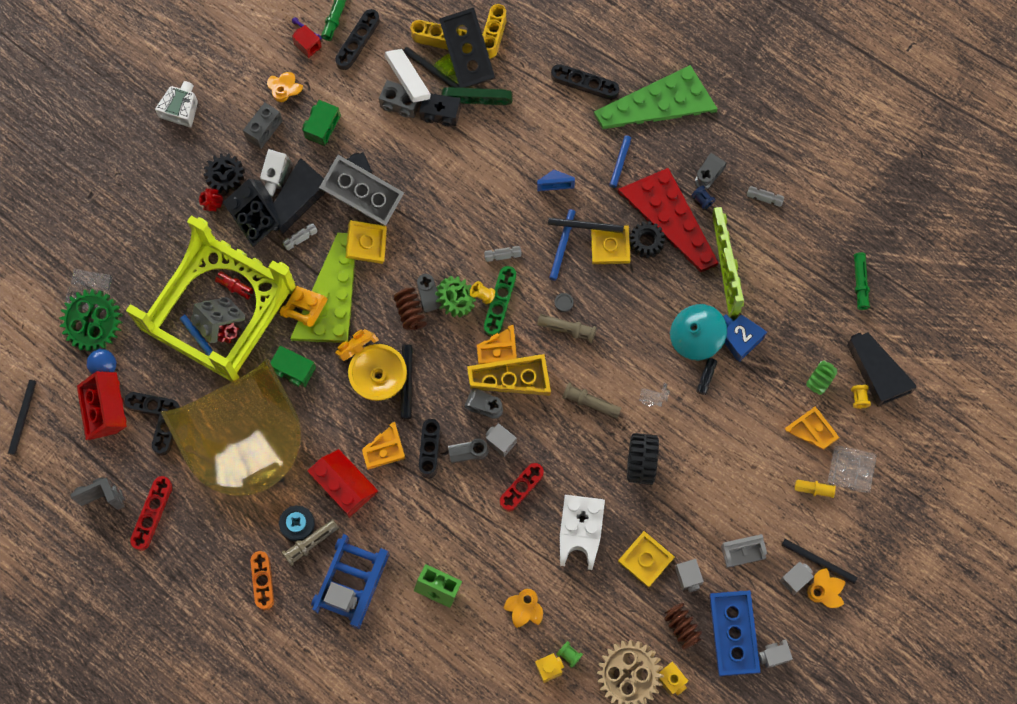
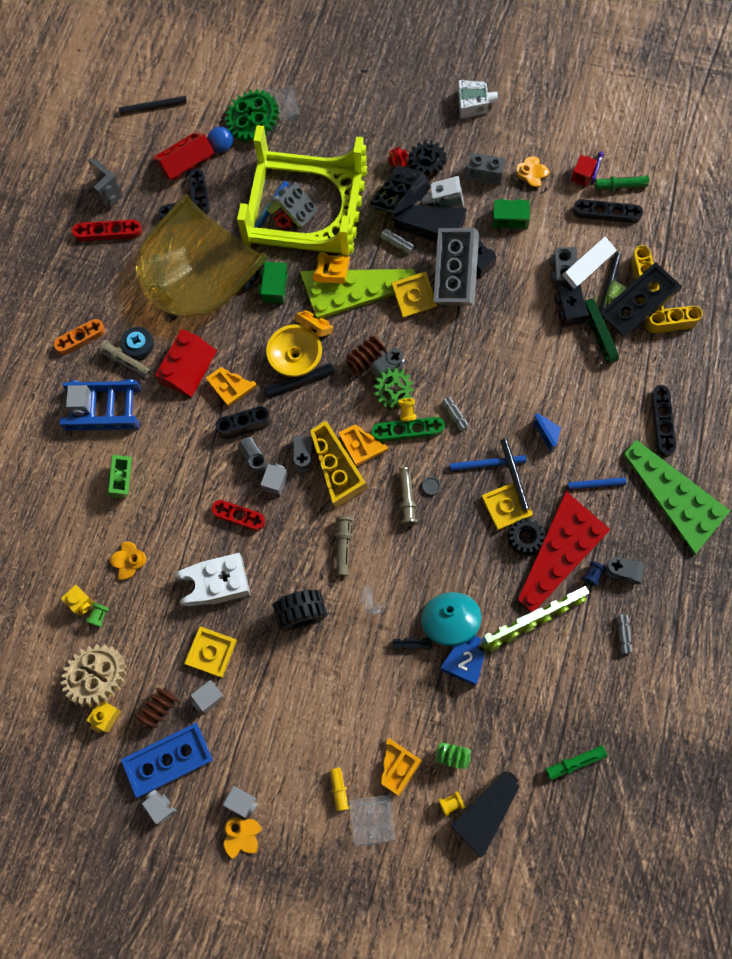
camera: 70 degrees right, 0 degrees up
red pin [215,271,253,300] -> none
light grey hinge [721,534,767,568] -> none
black bar [781,539,858,584] -> none

